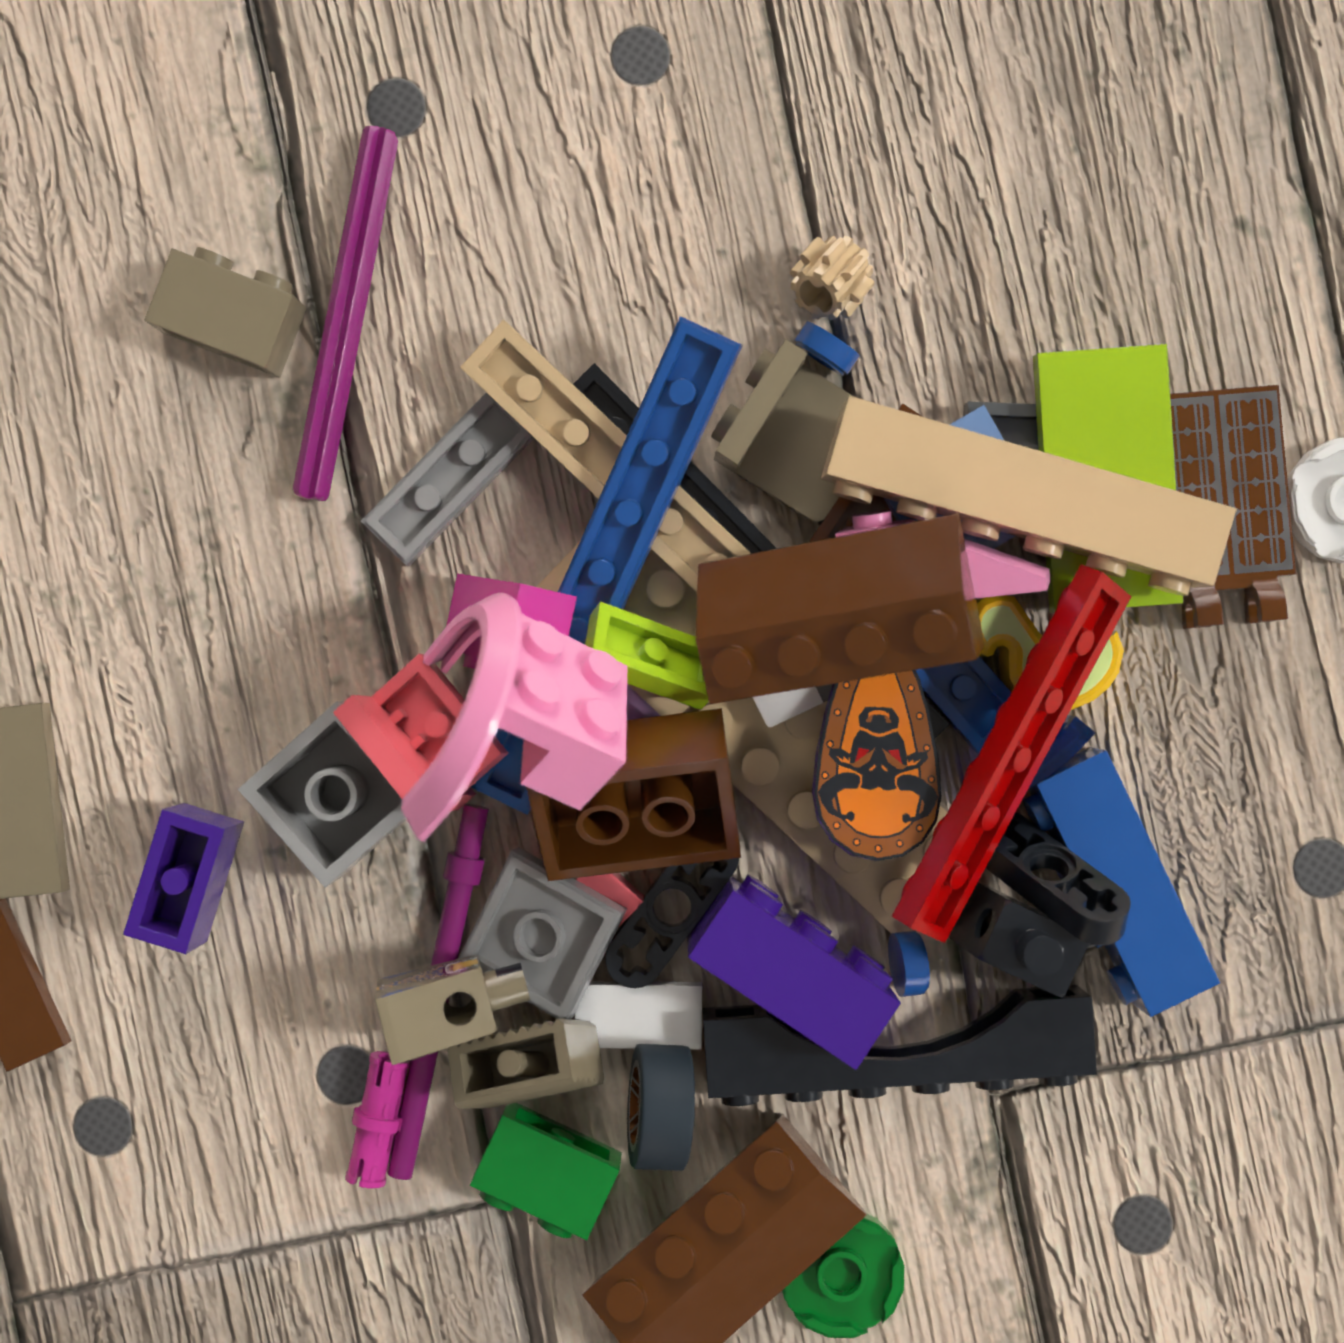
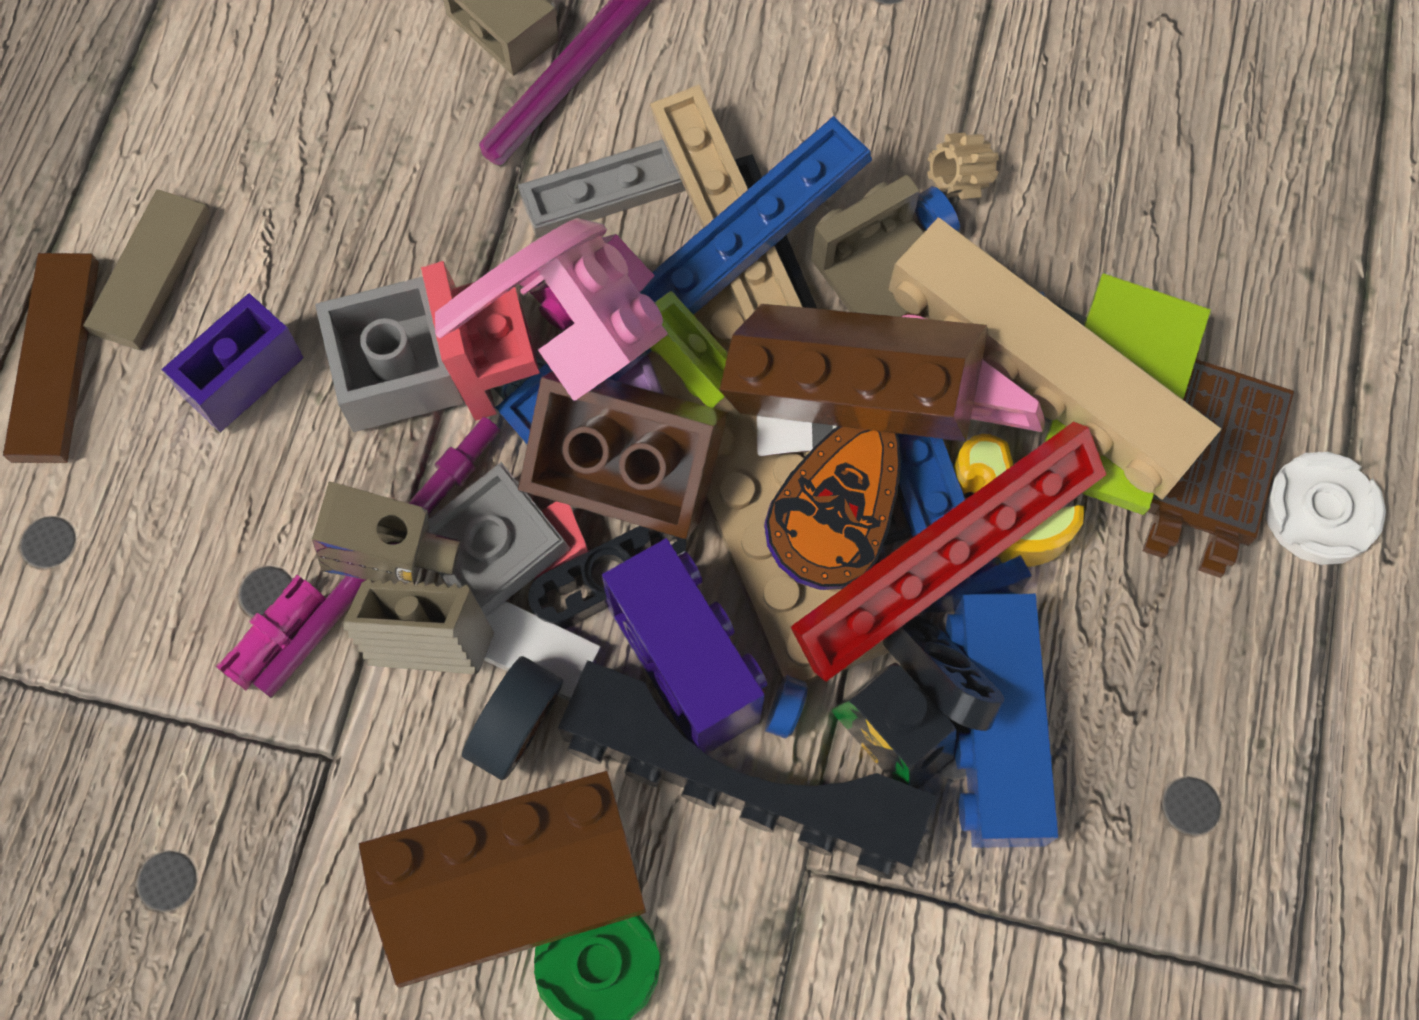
camera: 25 degrees right, 20 degrees down
green brick [470,1103,622,1241] -> none

